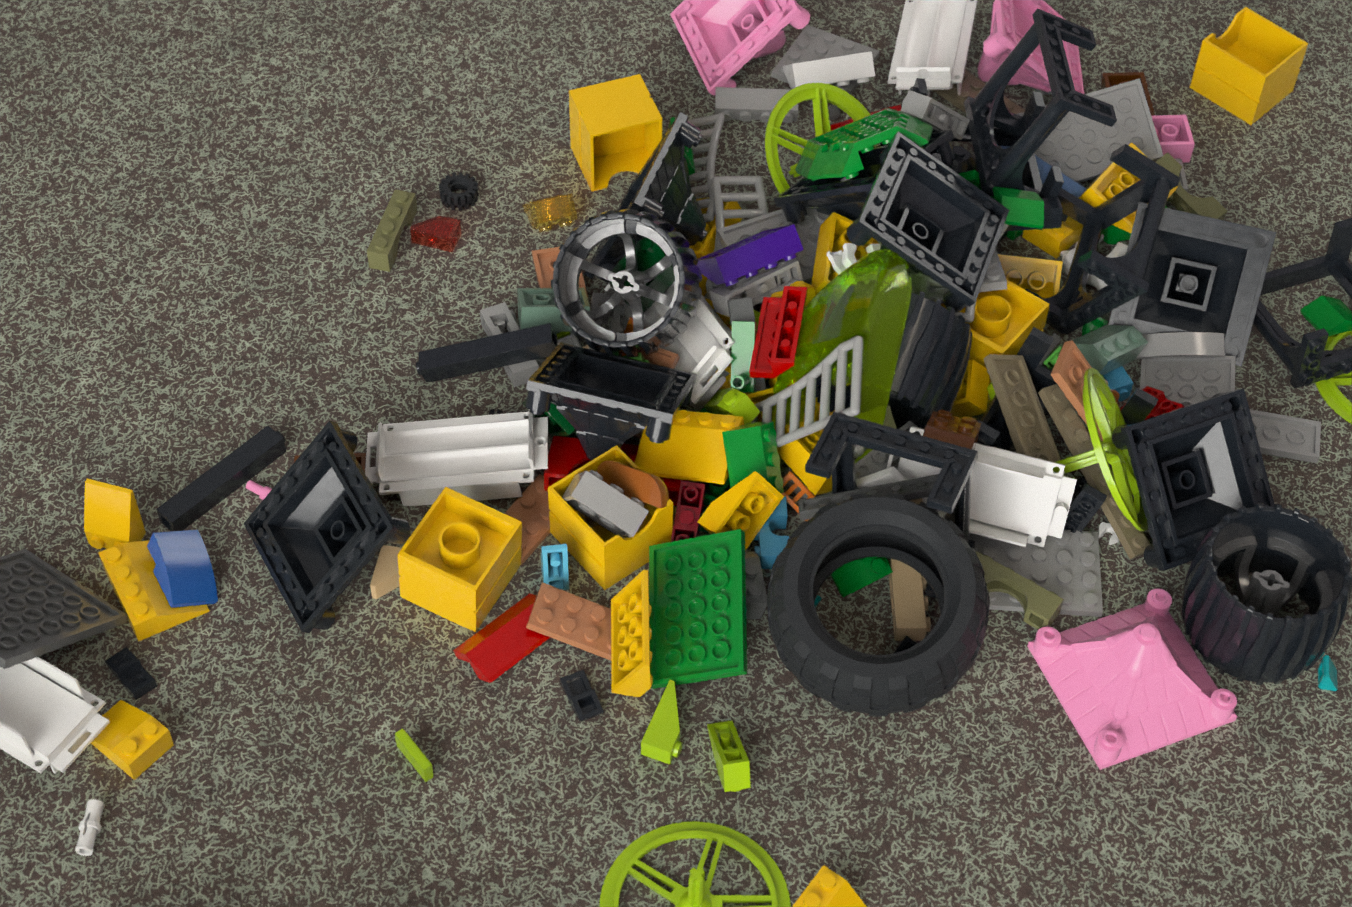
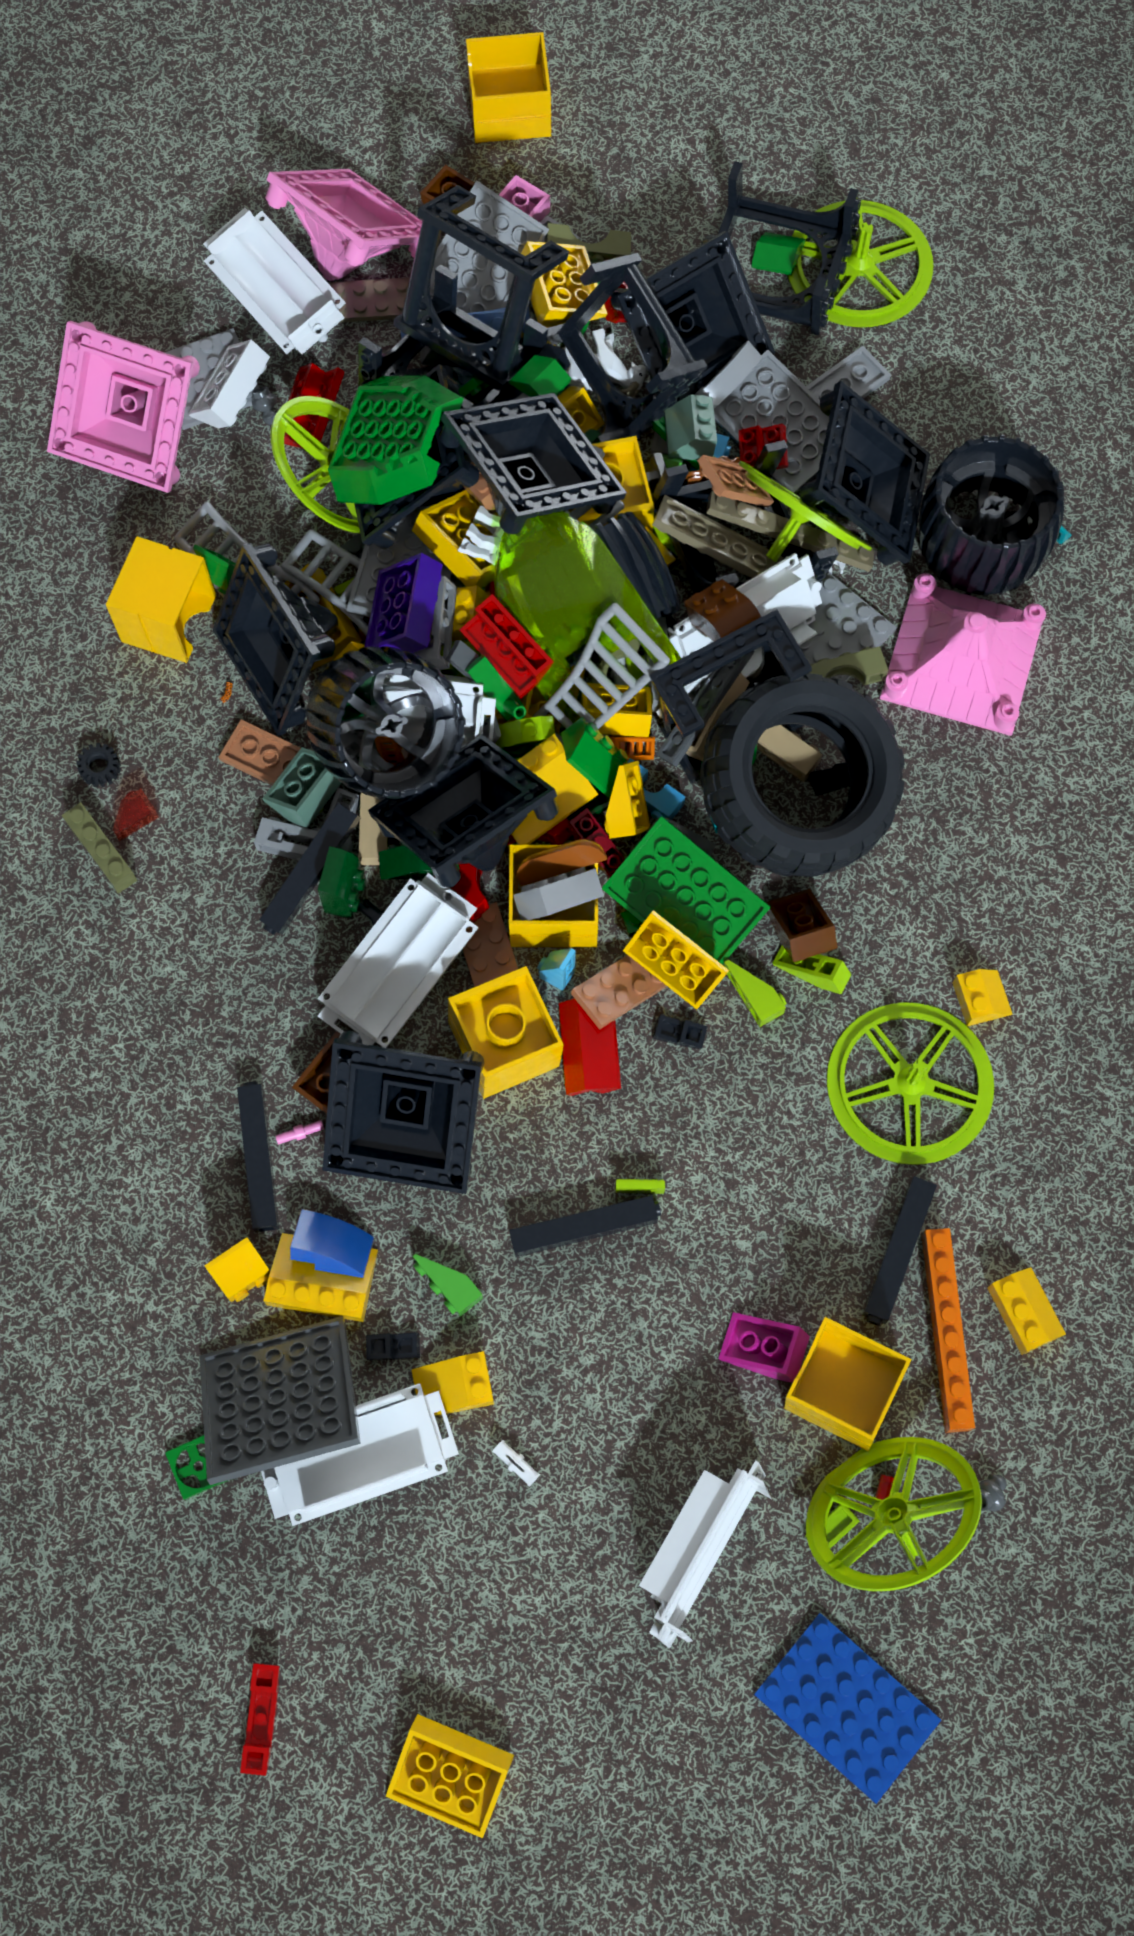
camera: 50 degrees left, 20 degrees up
clear yellow slope [522,193,578,232] -> none
light grey brick [715,87,798,123] -> none
light grey brick [901,90,970,140] -> none
none -> dark green brick [318,846,366,919]
none -> bright green slope [413,1254,483,1317]
none -> black brick [509,1196,661,1257]
none -> reddish brown brick [767,888,838,962]

